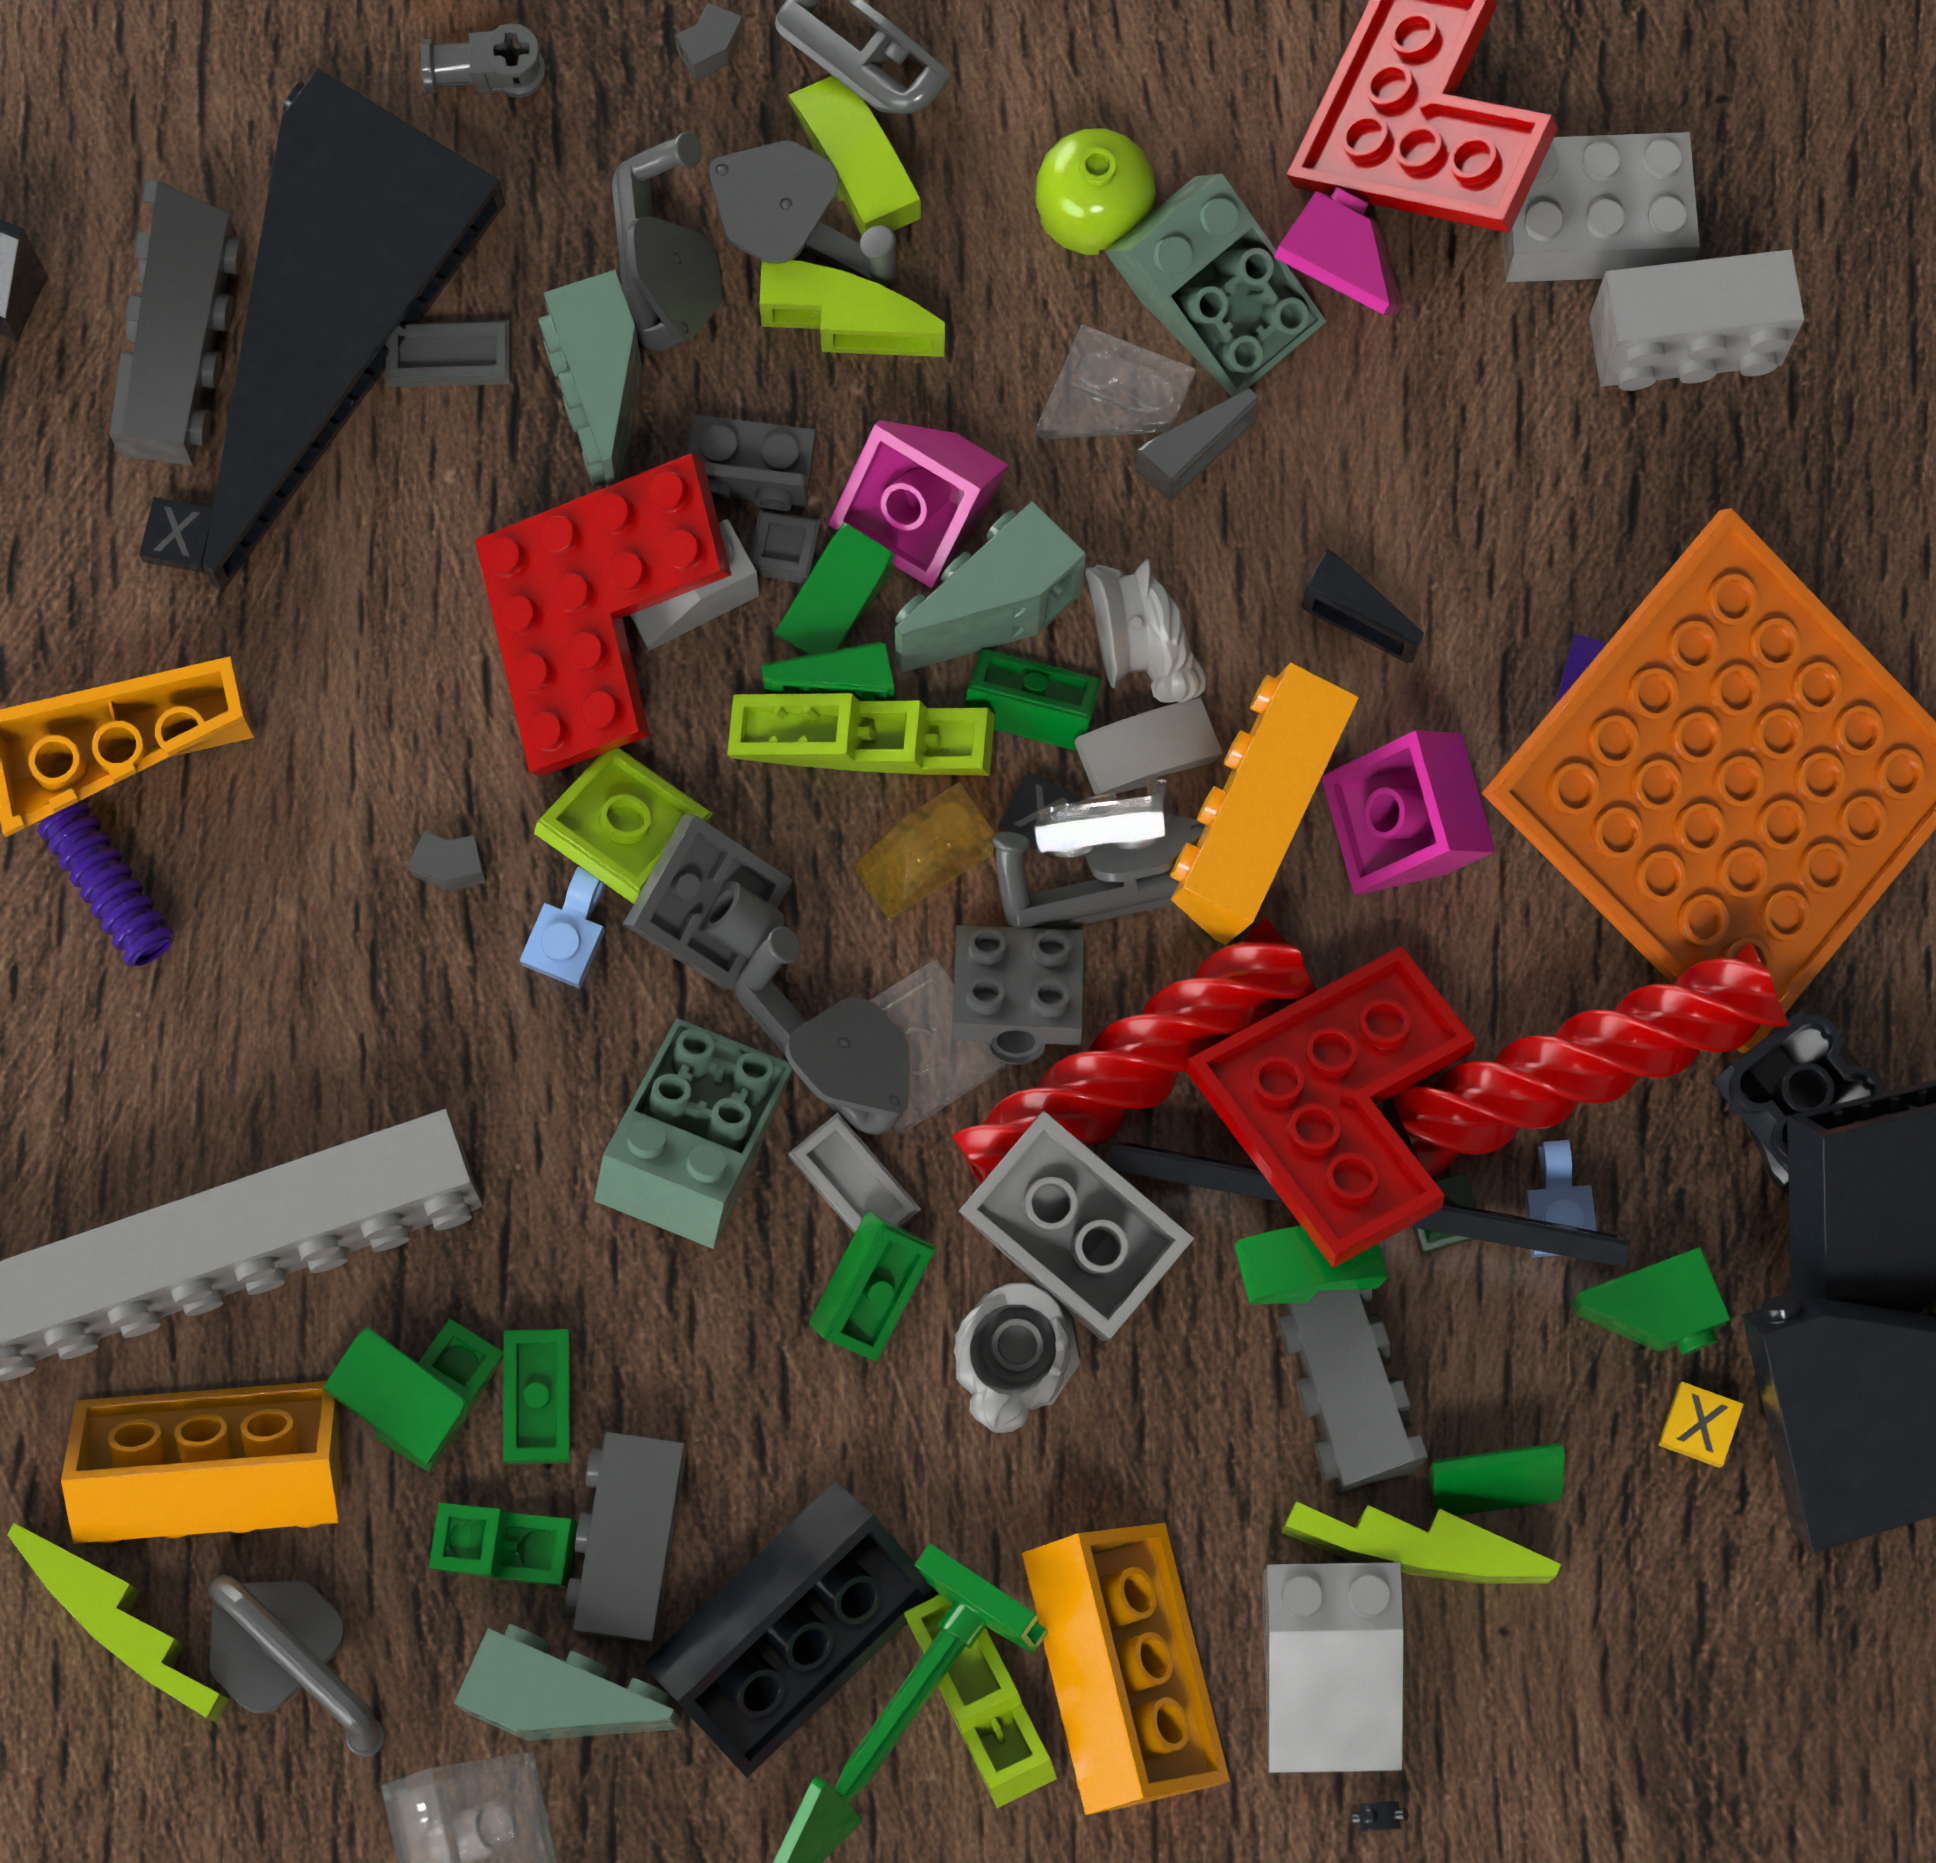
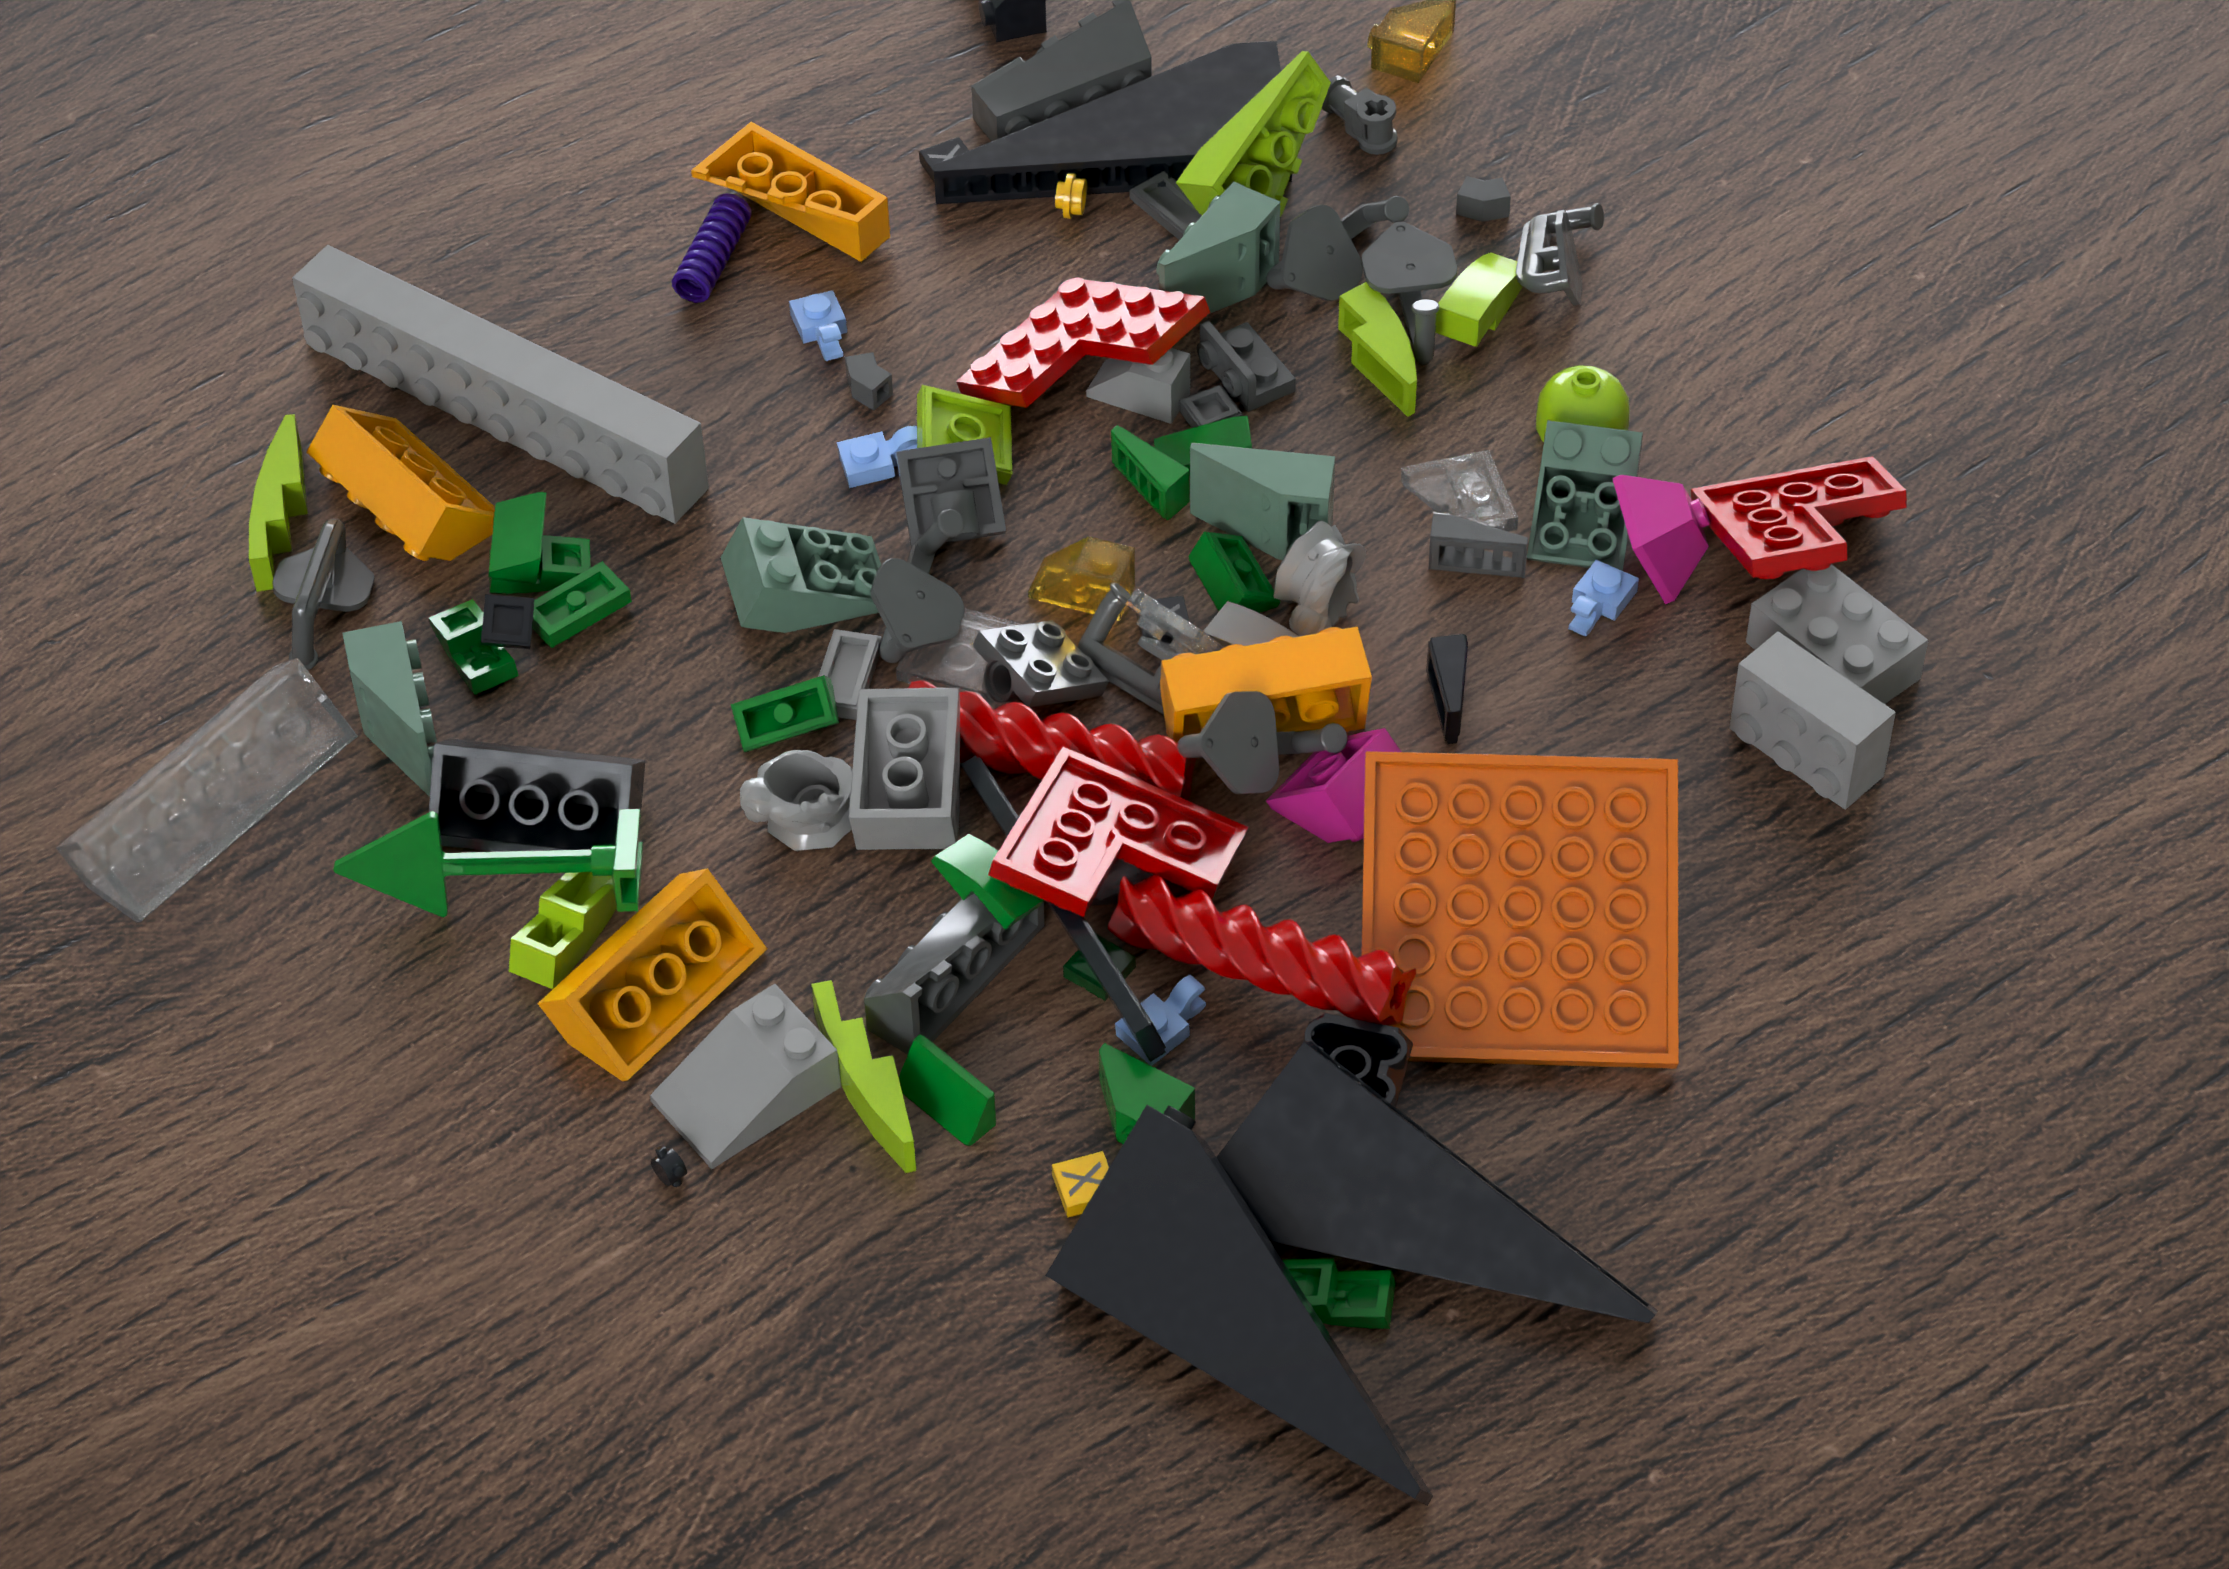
camera: 55 degrees right, 25 degrees down
dark grey brick [564,1432,687,1647] -> none
lime slope [727,693,995,776] -> none
dark pink slope [828,420,1009,589] -> none
none -> black tile [481,594,535,649]
none -> light blue plate [789,290,847,361]
none -> yellow plate [1055,173,1087,219]
none -> lime wedge [1176,51,1331,217]
none -> dark grey piece [1177,691,1348,794]
none -> light blue plate [1568,560,1639,637]

